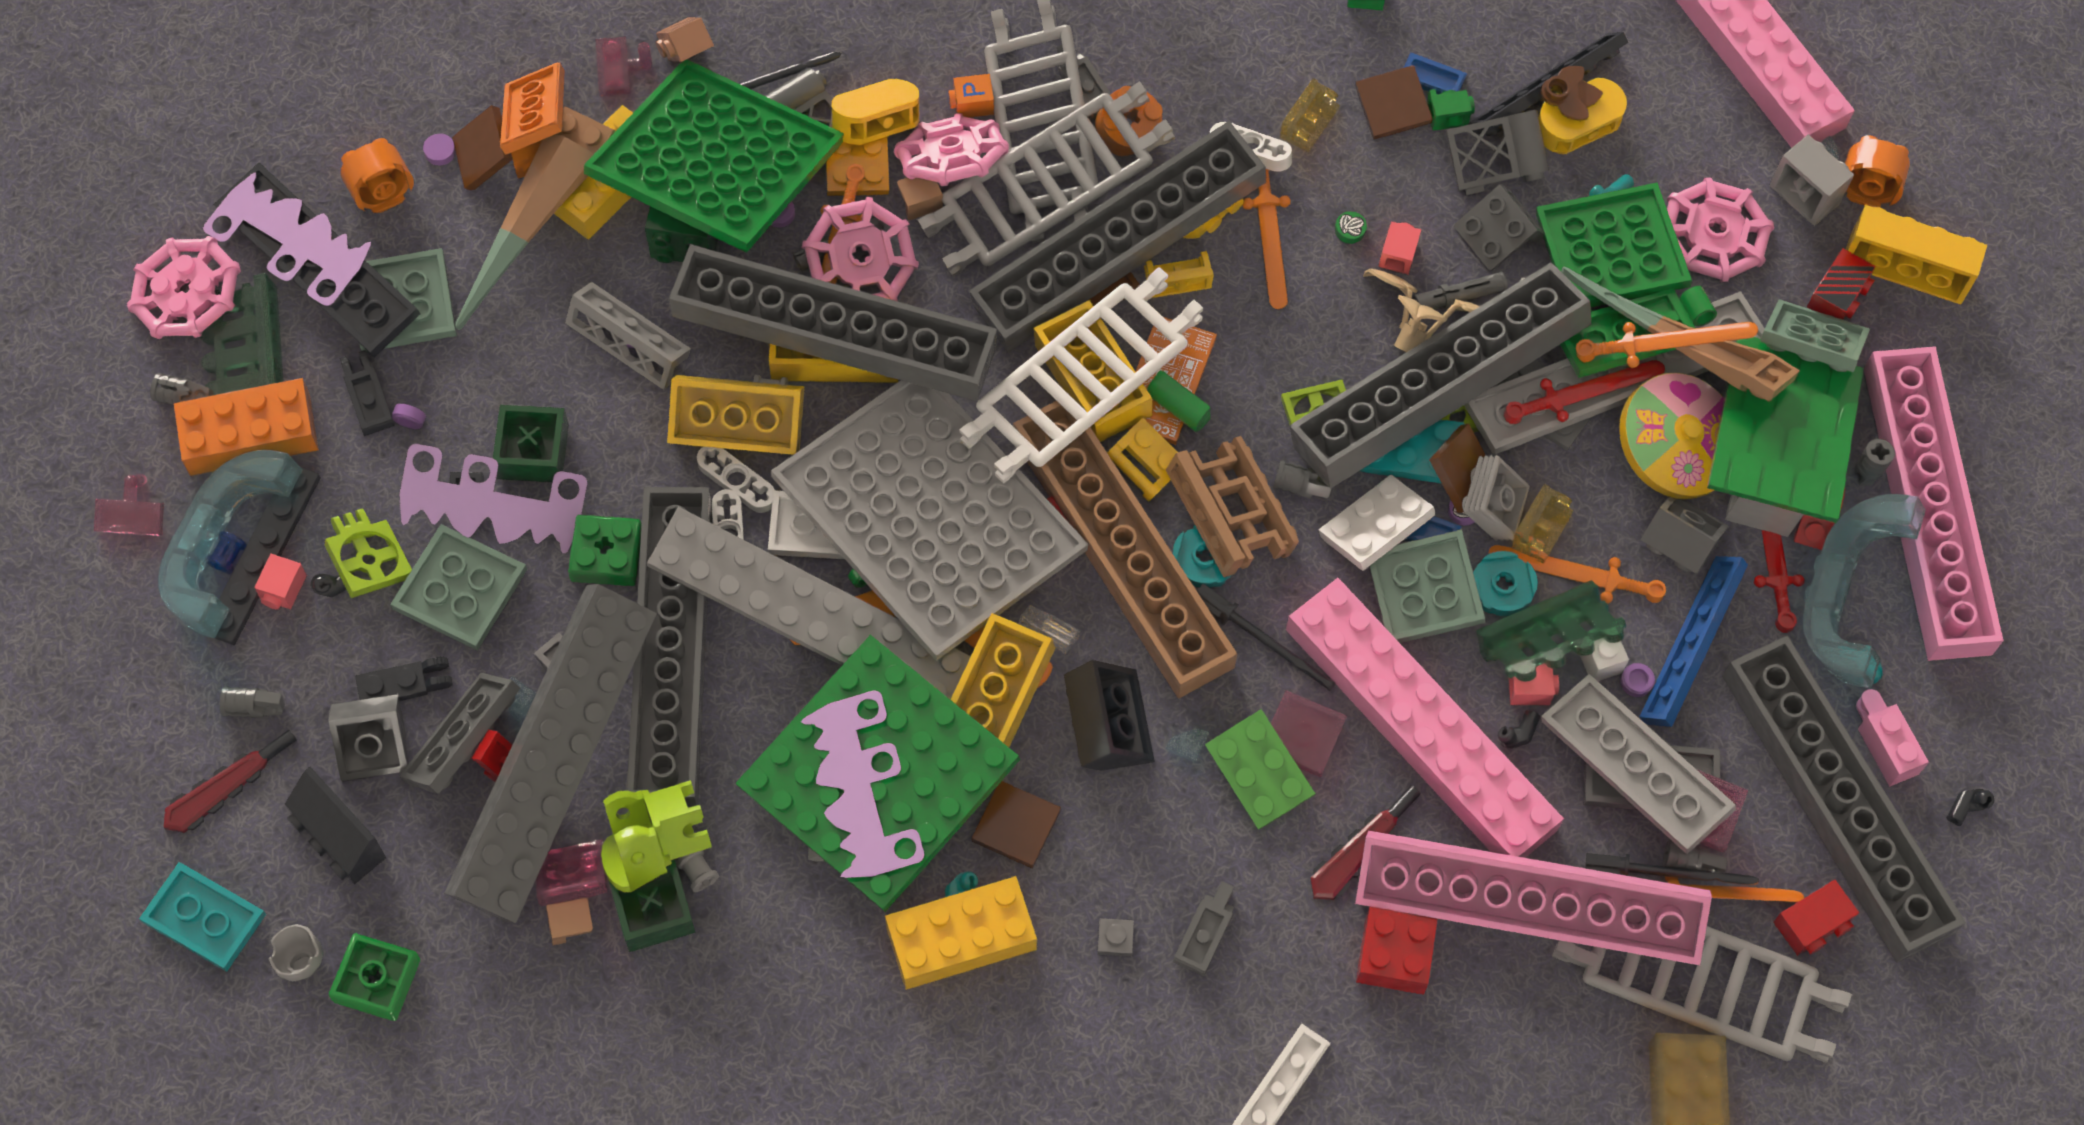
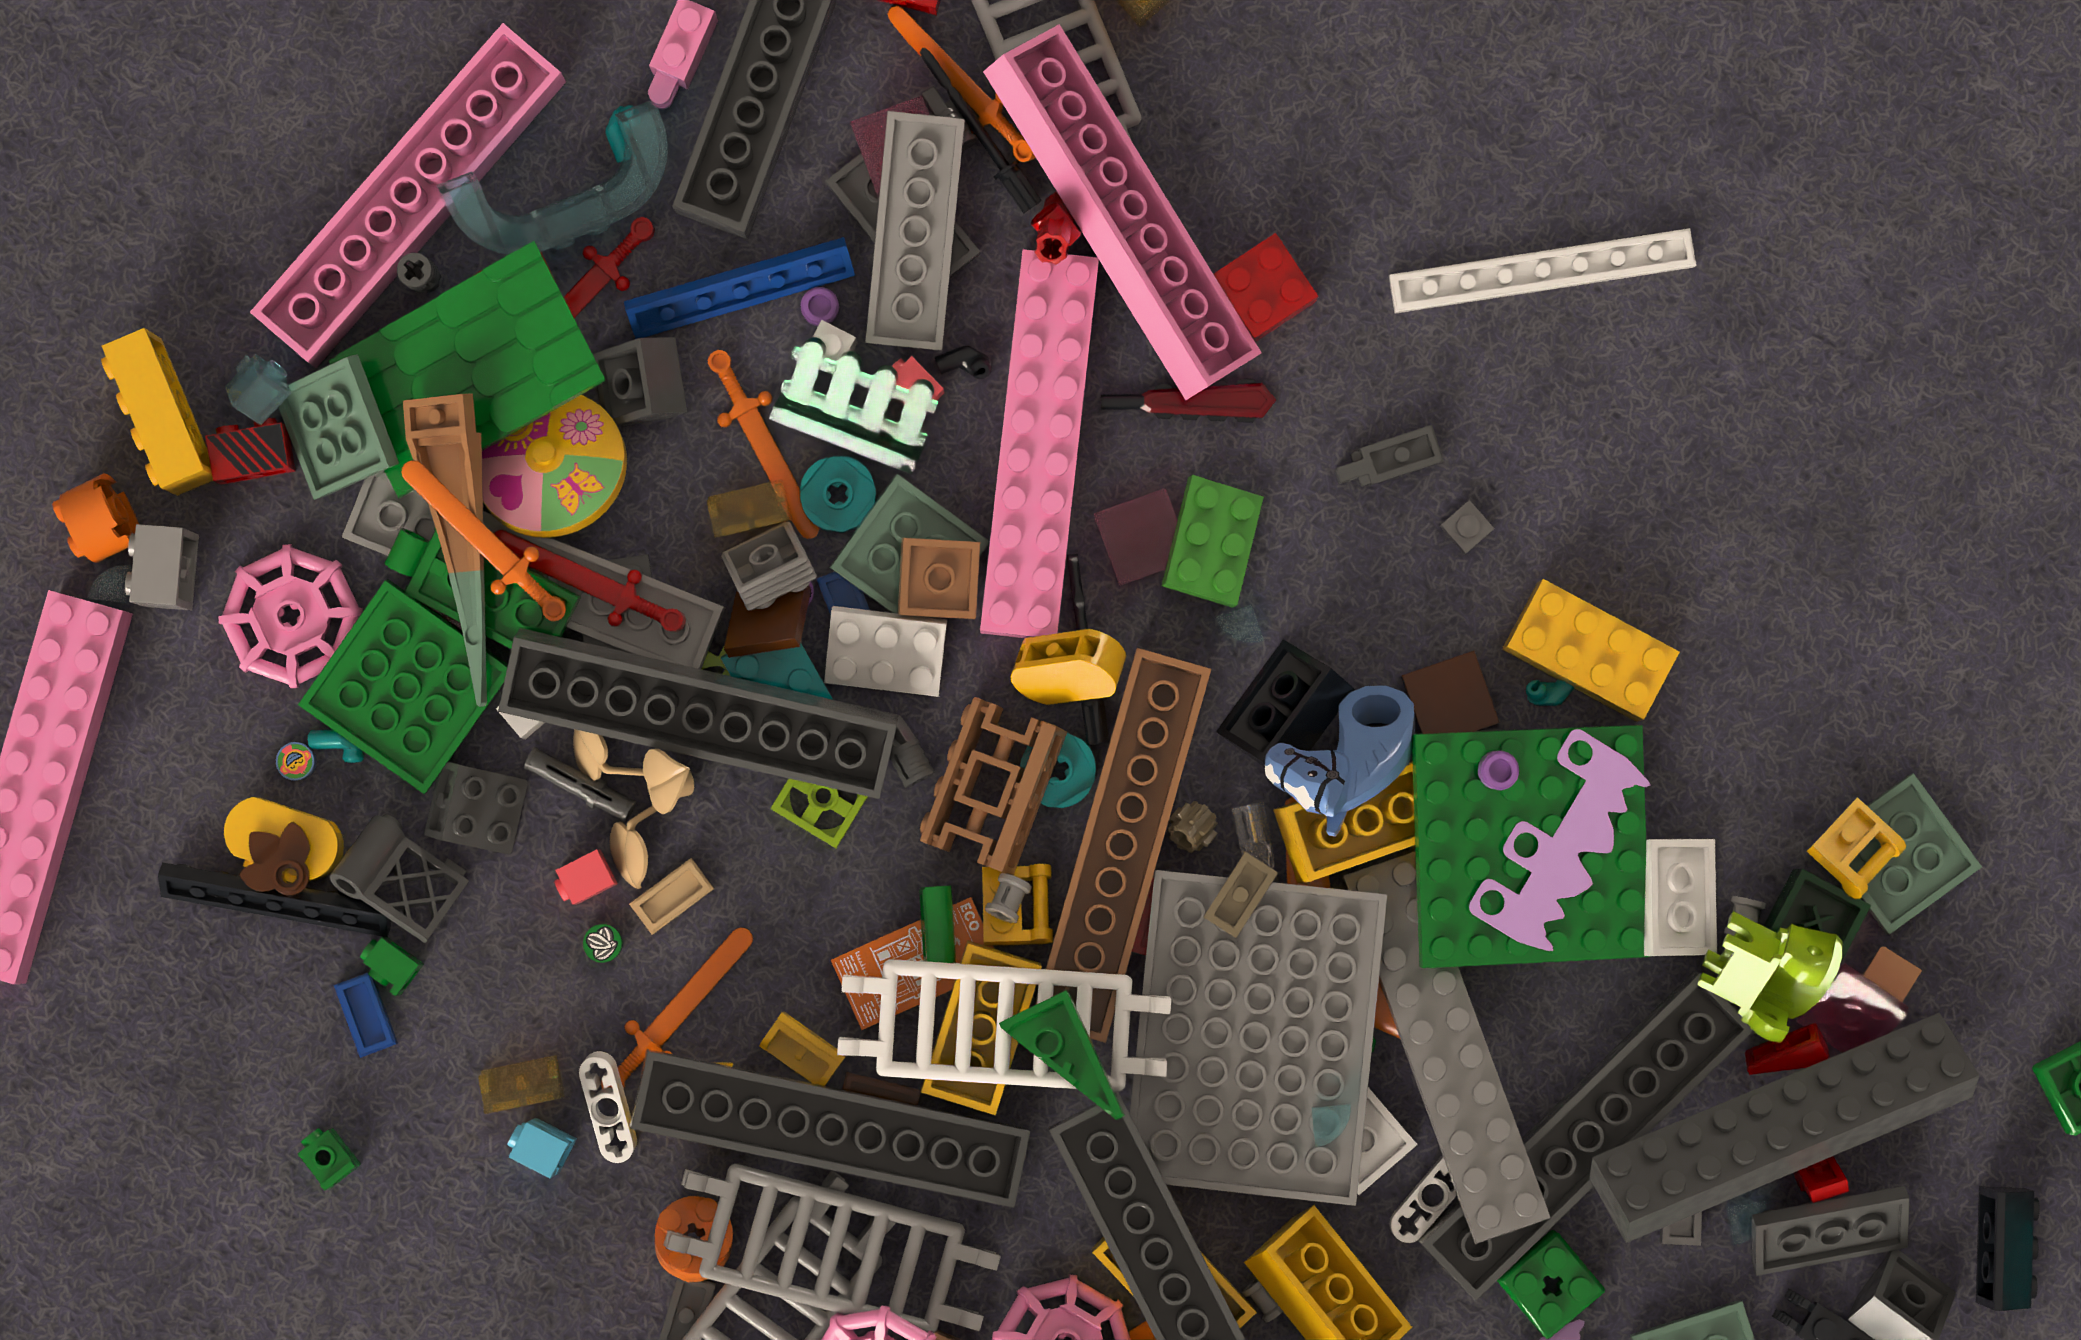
camera: 135 degrees left, 20 degrees up
white beam [697,447,774,513] -> none
reddish brown tile [1355,65,1432,140] -> none
none -> clear light blue brick [225,354,291,425]
none -> tile [276,742,317,781]
none -> medium azure brick [508,1118,577,1179]
none -> tan tile [629,858,715,935]
none -> medium nougat plate [898,538,980,619]
none -> light grey bush [985,873,1032,923]
none -> green wing [999,990,1125,1120]
none -> yellow brick [1011,629,1126,705]
none -> red piece [1031,192,1081,265]
none -> dark tan gear [1168,801,1218,853]
none -> dark tan plate [1204,851,1278,938]
none -> medium blue animal [1265,686,1415,837]
none -> clear light blue tile [1311,1104,1351,1147]
none -> medium lavender tile [1478,751,1519,790]
none -> white plate [1644,839,1717,956]
none -> red slope [1745,1023,1830,1075]
none -> yellow plate [1806,797,1906,899]
none -> sand green plate [1849,773,1982,935]

